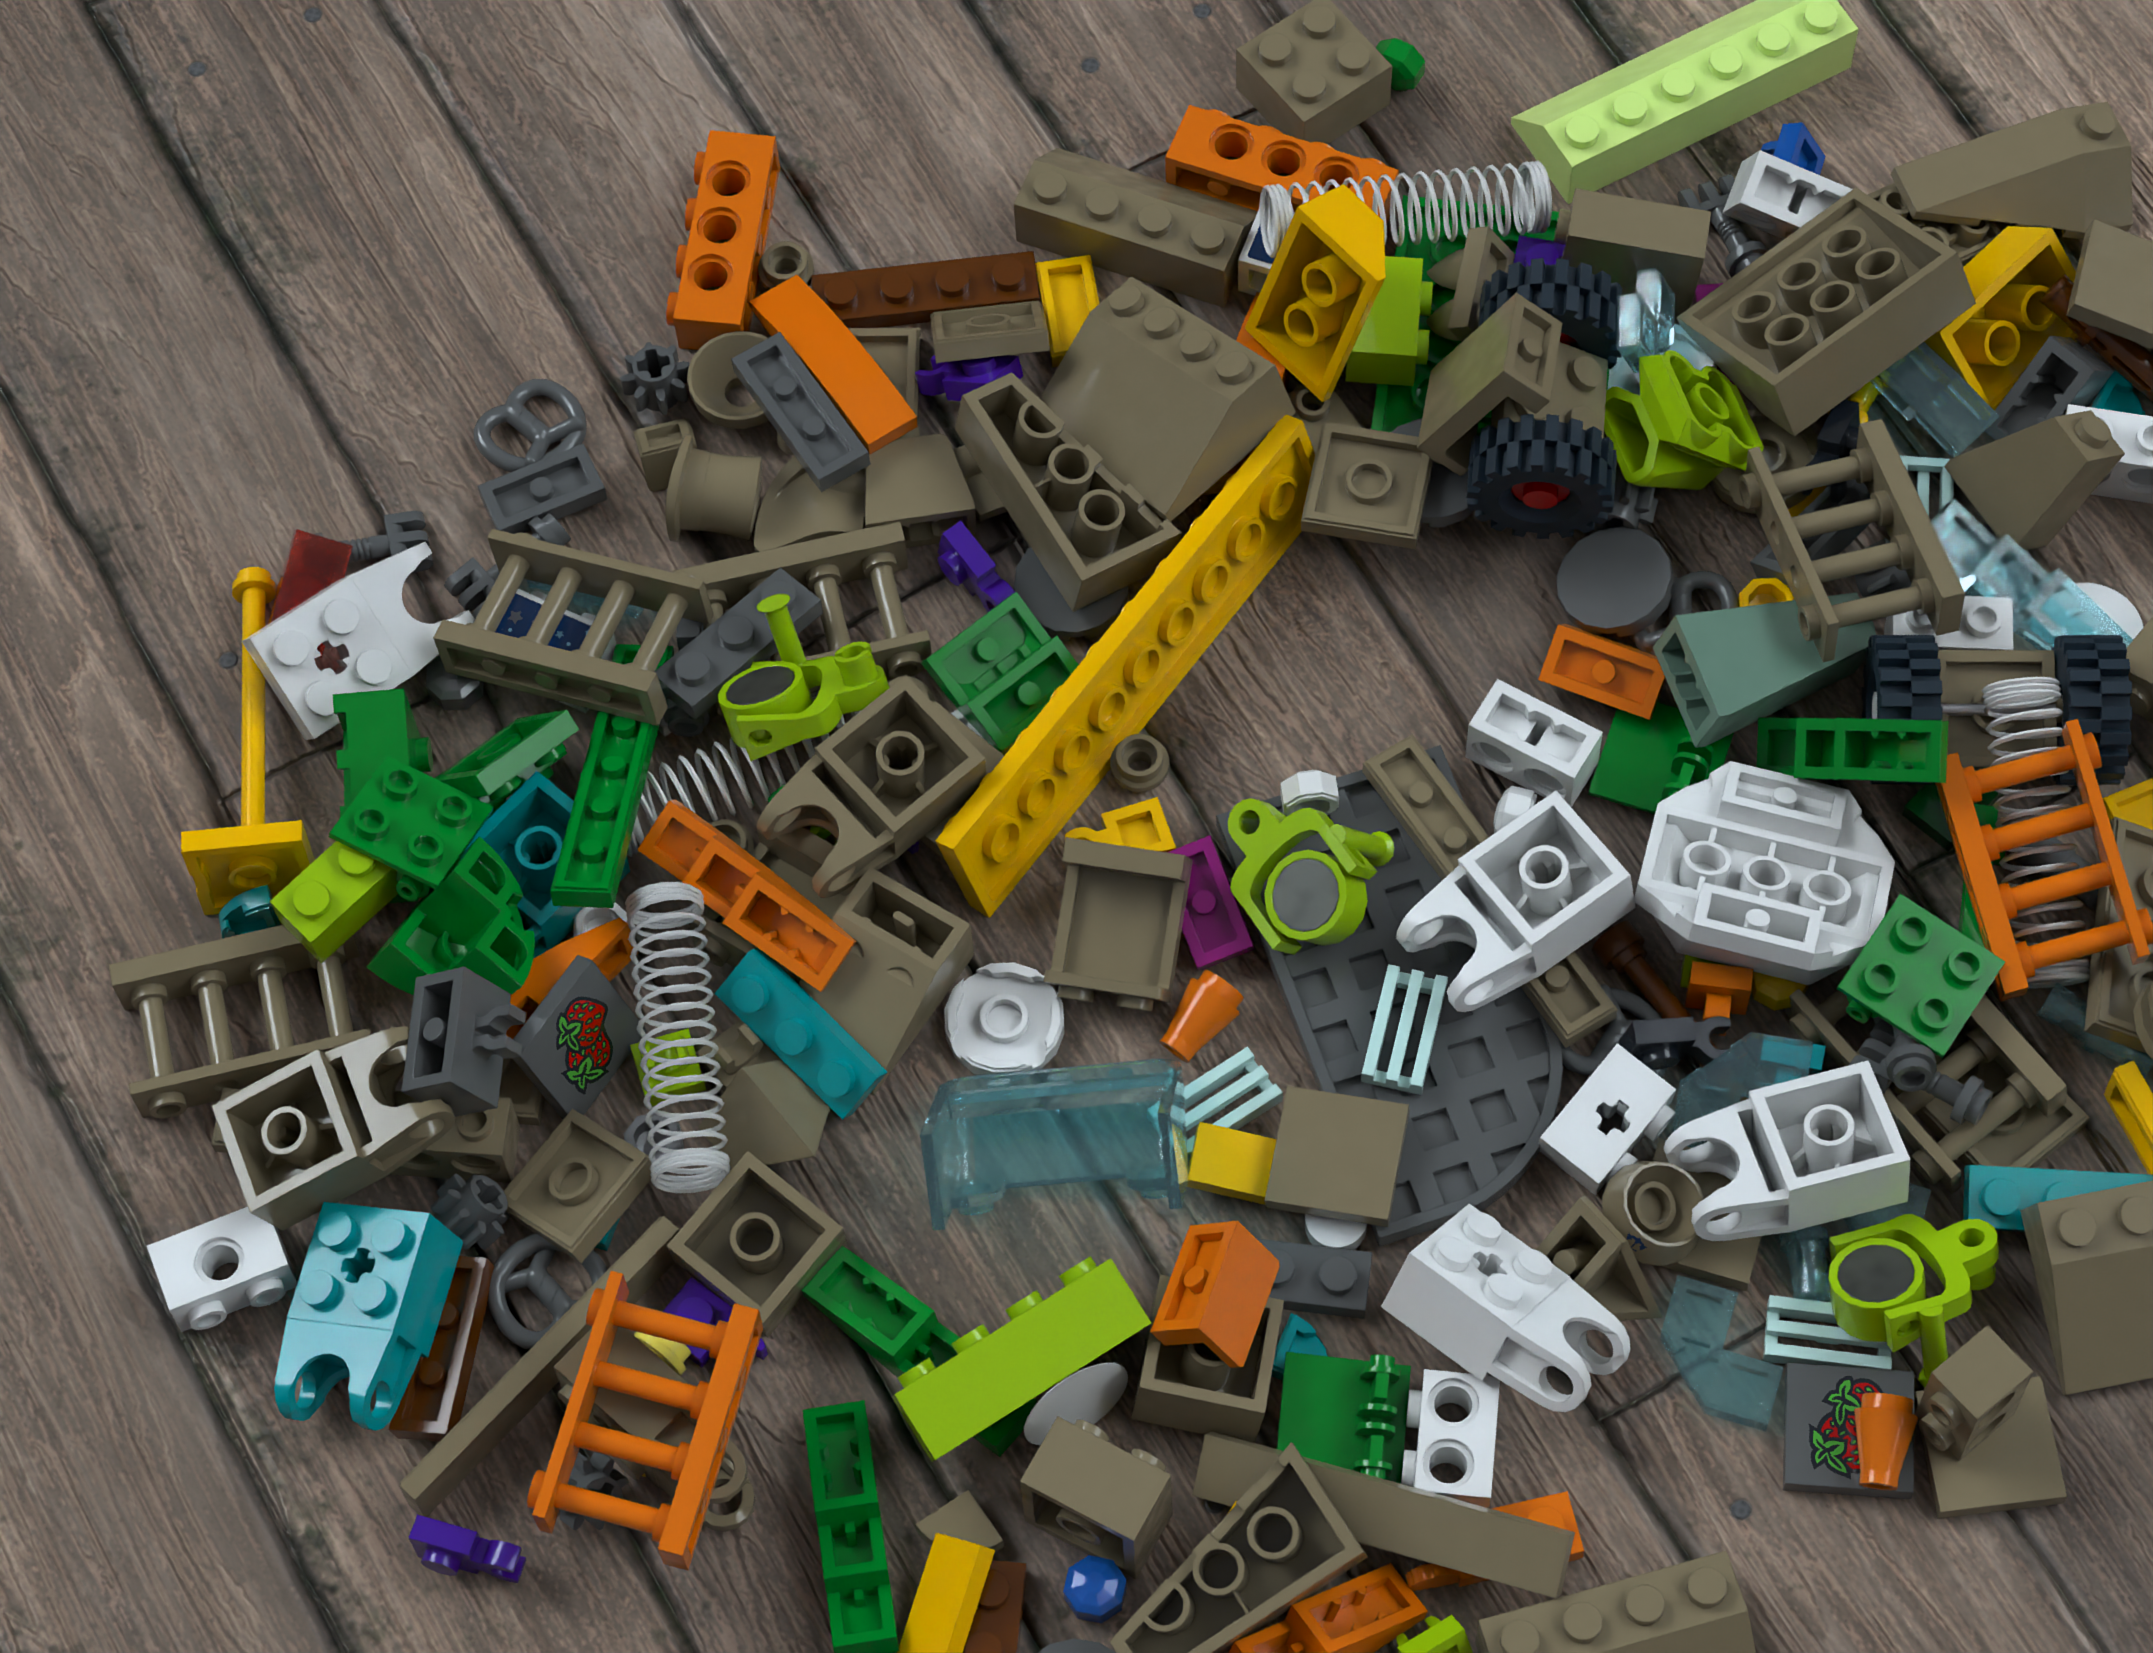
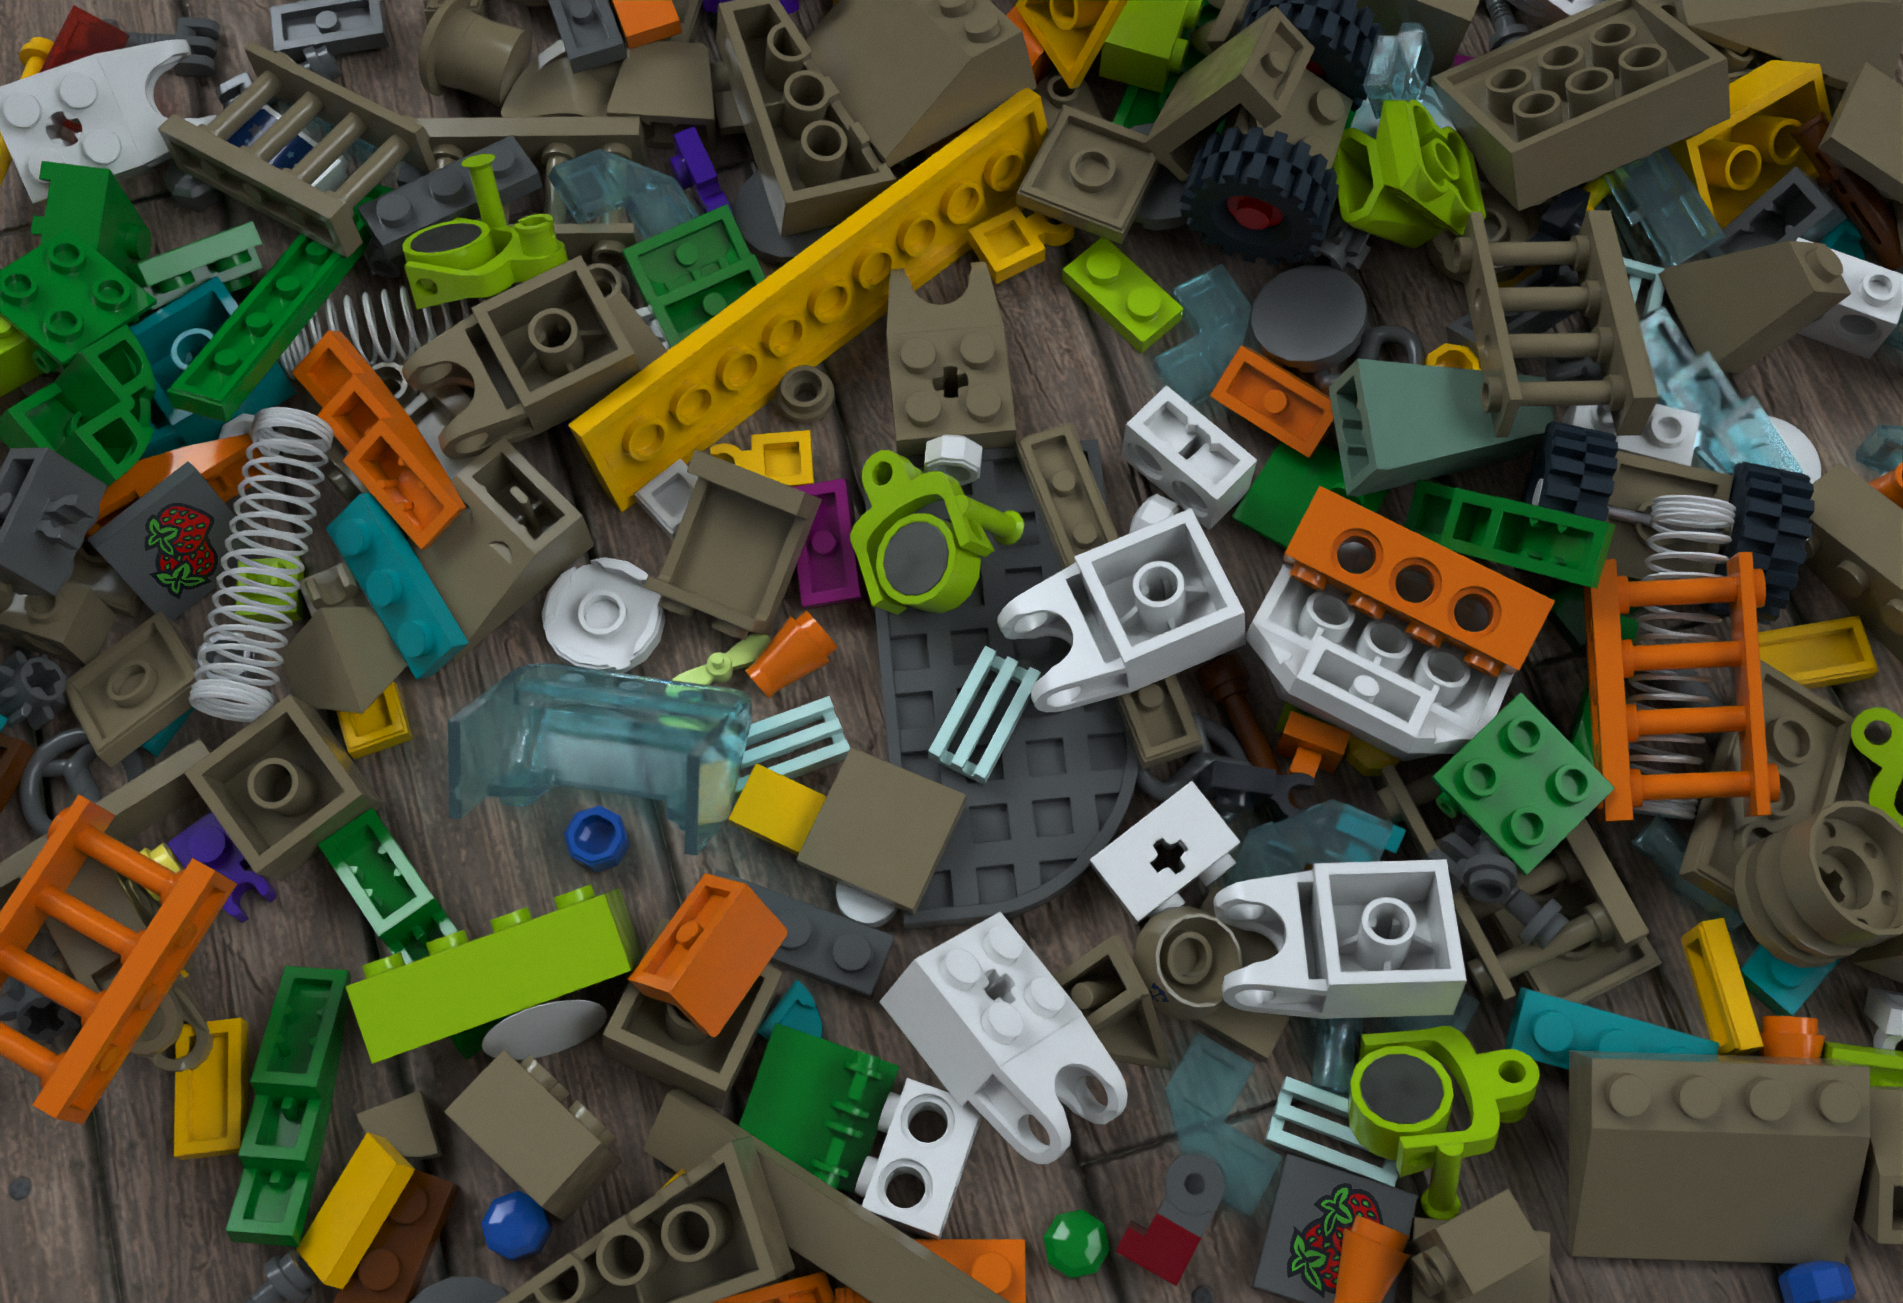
camera: 10 degrees right, 5 degrees up
none -> yellow tile [174,1018,248,1160]
none -> yellow tile [336,681,413,760]
none -> clear light blue tile [547,148,699,239]
none -> blue tile [564,805,630,873]
none -> white tile [634,458,698,541]
none -> yellowish green piece [667,633,771,701]
none -> dark tan brick [886,261,1016,456]
none -> yellow plate [968,206,1075,284]
none -> green tile [1042,1209,1110,1280]
none -> lime plate [1062,237,1184,354]
none -> leg [1115,1149,1225,1286]
none -> clear light blue tile [1153,264,1252,407]
none -> orange brick [1282,486,1555,678]

